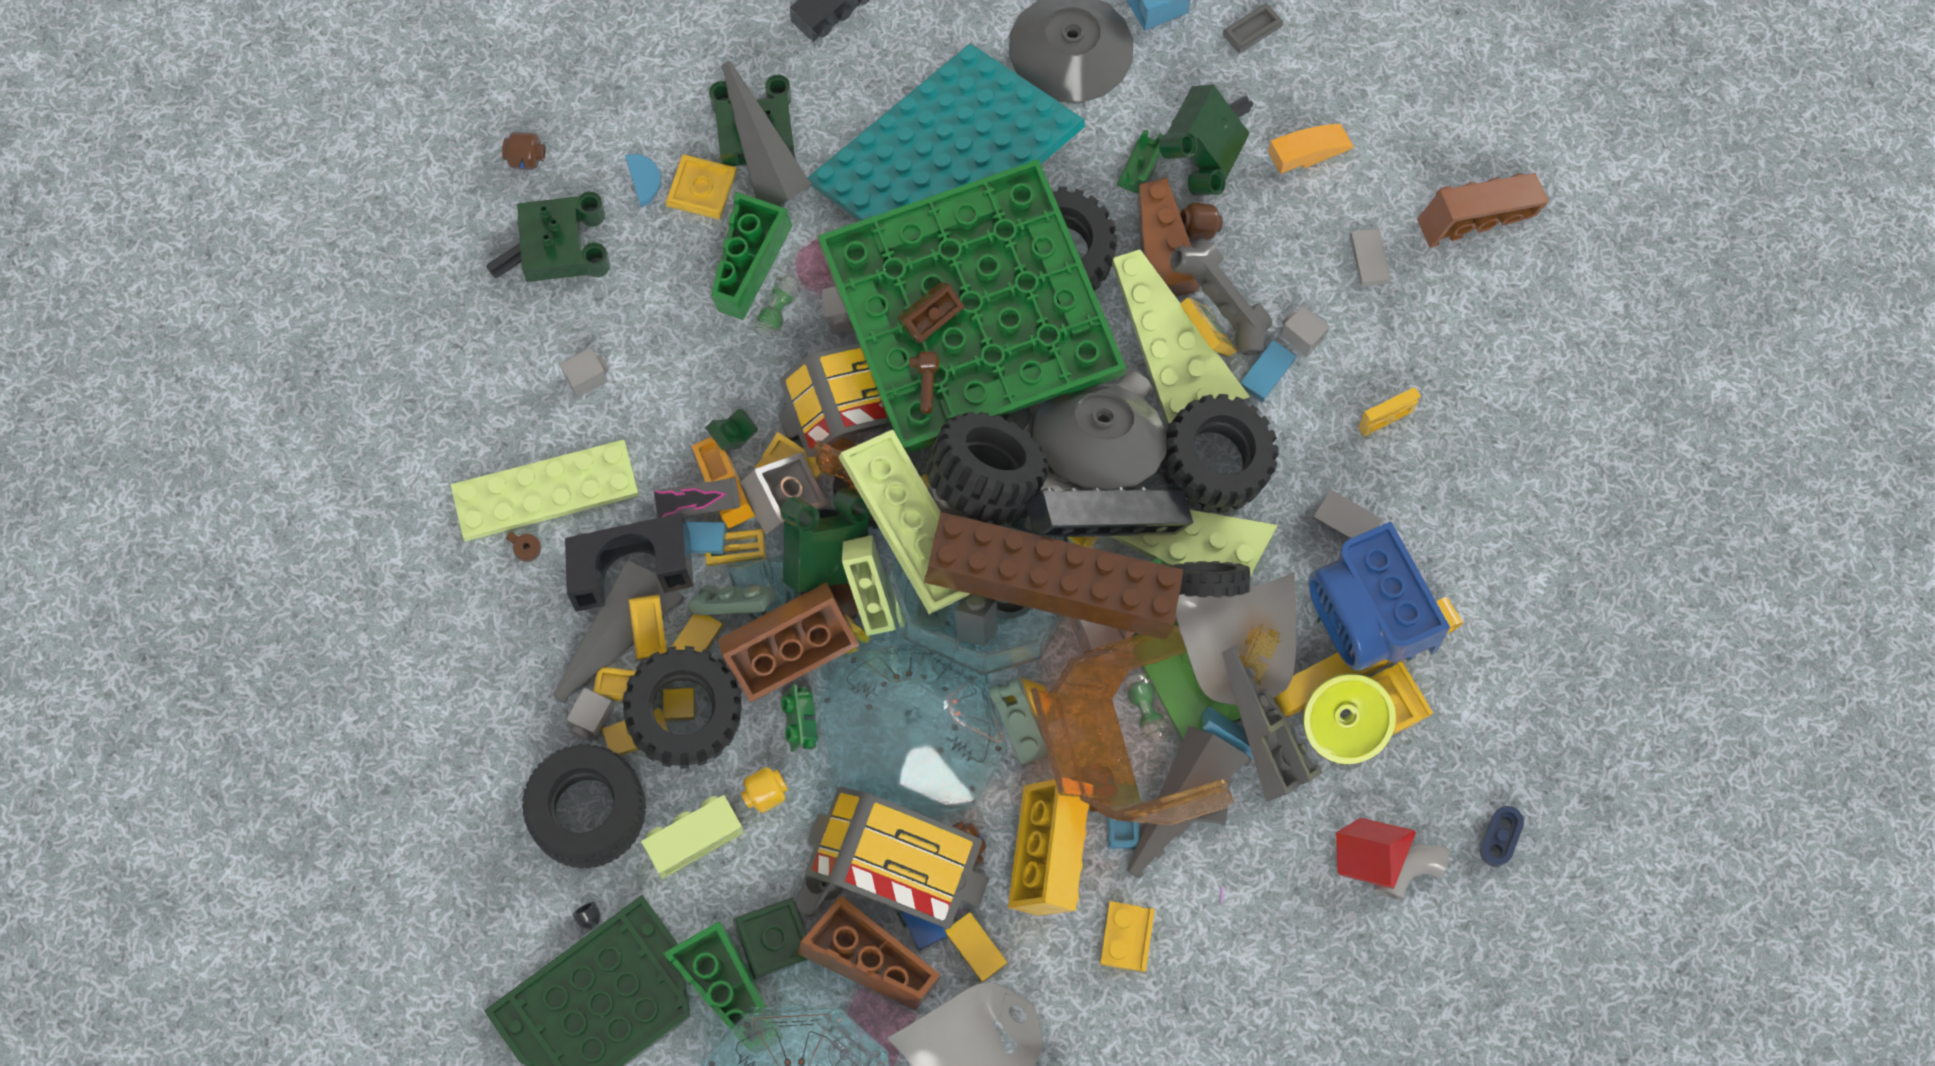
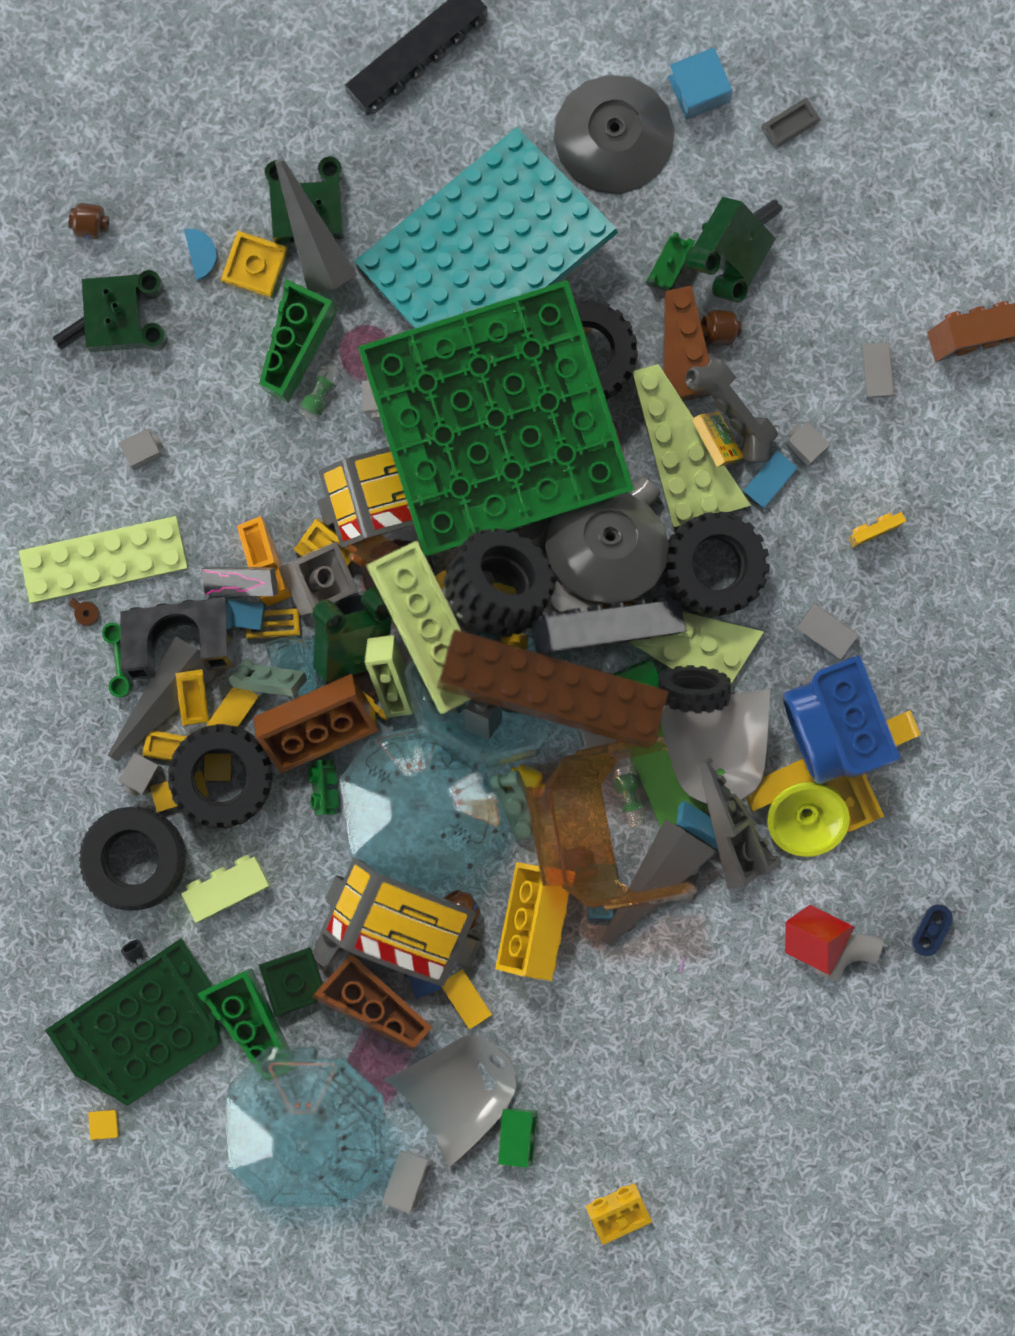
camera: 10 degrees right, 15 degrees up
dark green bracket [705,408,758,450] -> none
yellow head [740,767,789,813] -> none
reddish brown slope [897,282,965,344] -> none
reddish brown piece [909,351,939,414] -> none
yellow plate [1100,901,1155,973] -> none
clear yellow hinge [1239,623,1280,685] -> none
light orange slope [1267,124,1354,174] -> none
none -> green bar [102,622,134,698]

